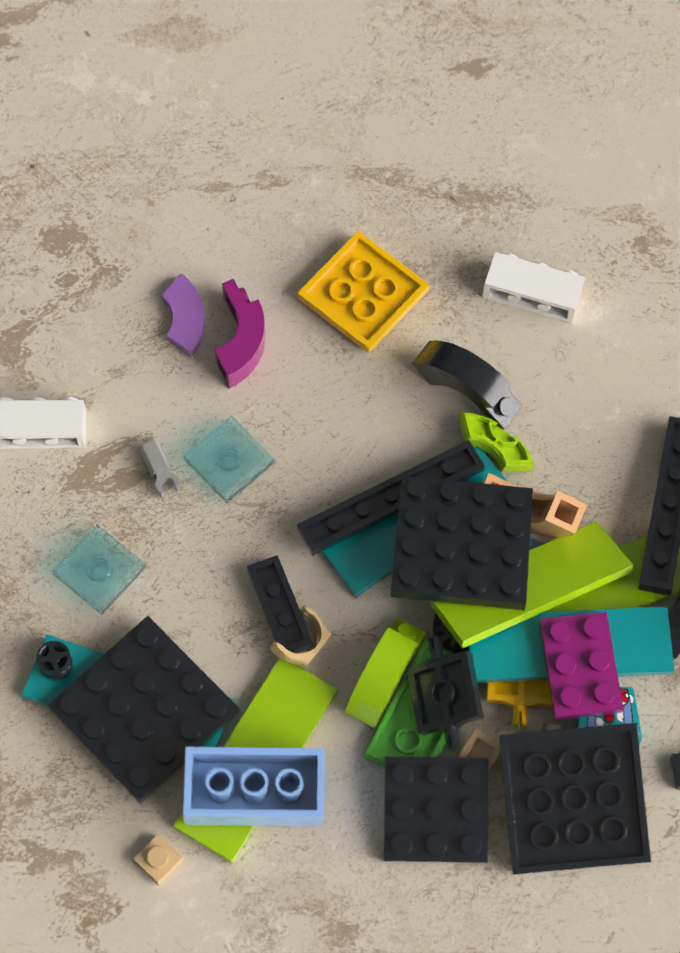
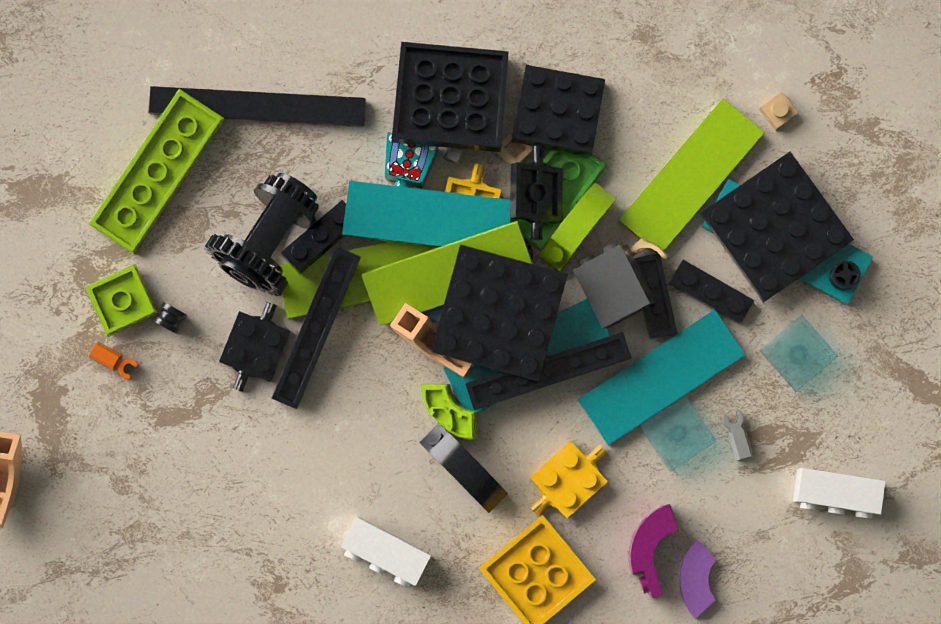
camera: 165 degrees left, 15 degrees up
light blue brick [183,747,325,826] -> none
magenta plate [539,612,623,720] -> none
none -> yellow plate [530,441,608,519]
none -> dark grey brick [573,242,657,329]
none -> teal tile [578,309,745,445]
none -> black plate [669,260,754,325]

